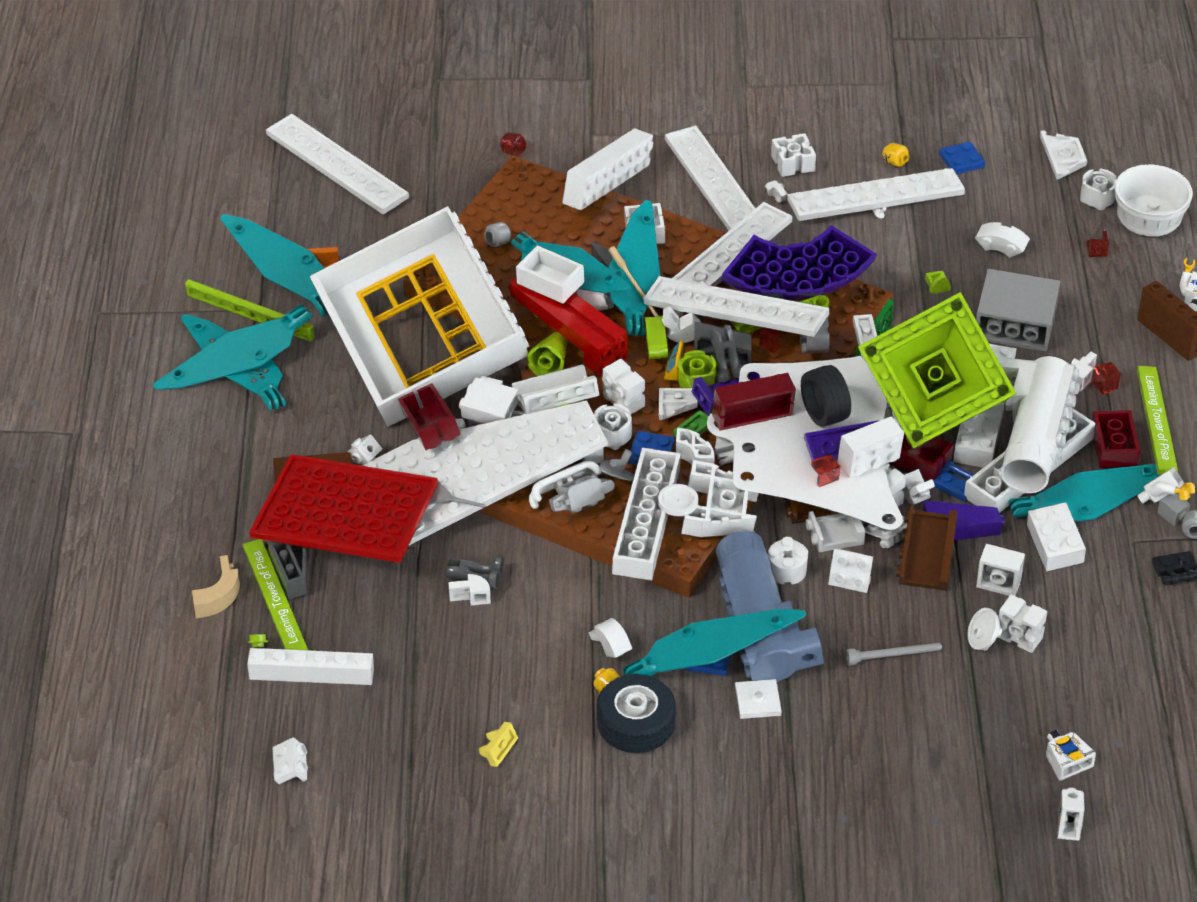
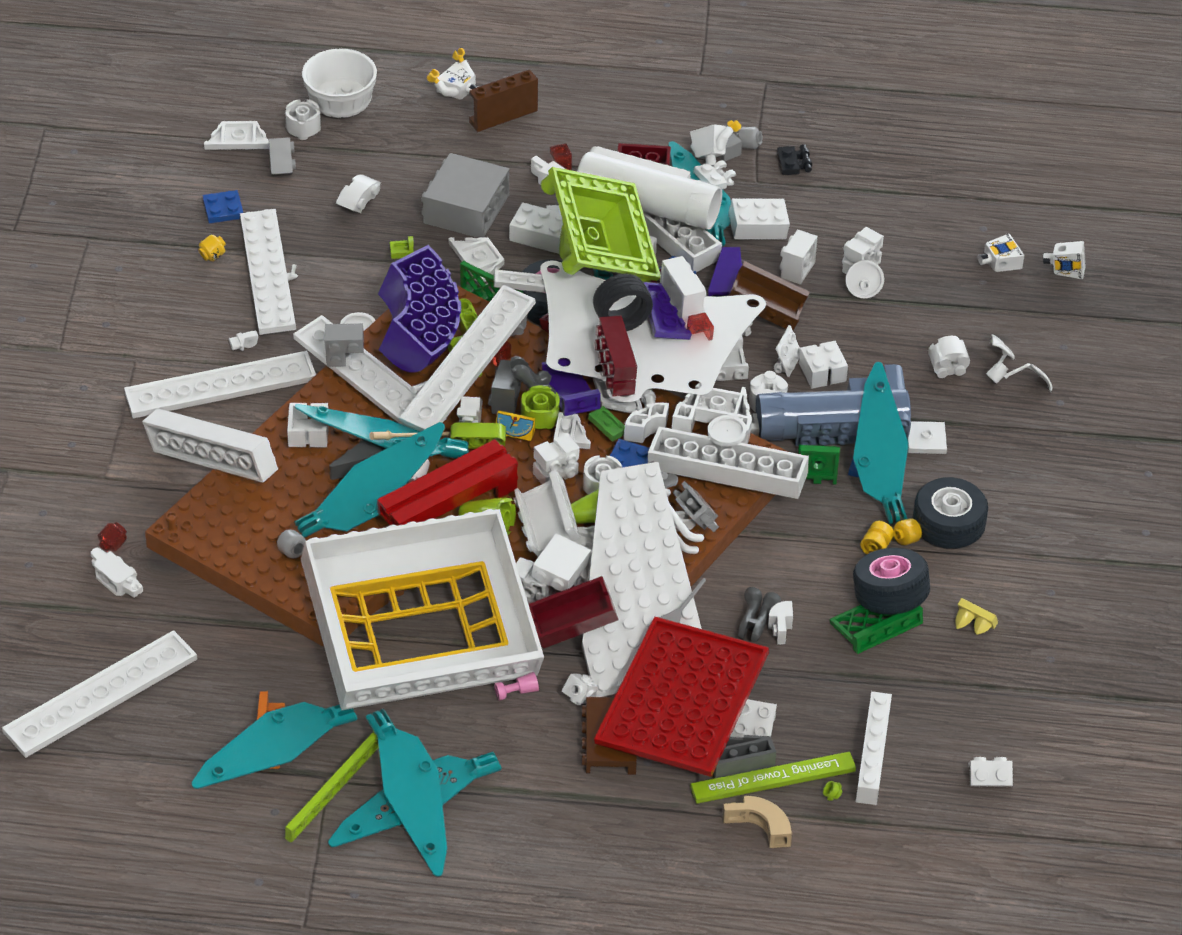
camera: 85 degrees left, 0 degrees up
white piece [516,245,584,303] -> none
white brick [589,618,632,658] -> none
white brick [771,133,816,177] -> none
light grey piece [845,643,942,666] -> none
clear red panel [1086,230,1109,257] -> none
lime tile [1136,366,1178,475] -> none
none -> white hinge [91,548,143,597]
none -> light grey brick [268,137,296,175]
none -> light grey brick [324,323,364,367]
none -> bright pink piece [494,672,539,701]
none -> white plate [693,160,736,189]
none -> white hinge [731,699,777,737]
none -> green bracket [798,445,840,485]
none -> white piece [799,341,848,389]
none -> green fence [830,605,923,654]
none -> black wheel [853,548,930,615]
none -> yellow wheel [860,521,894,554]
none -> white brick [928,336,970,378]
none -> white plant [986,334,1052,392]

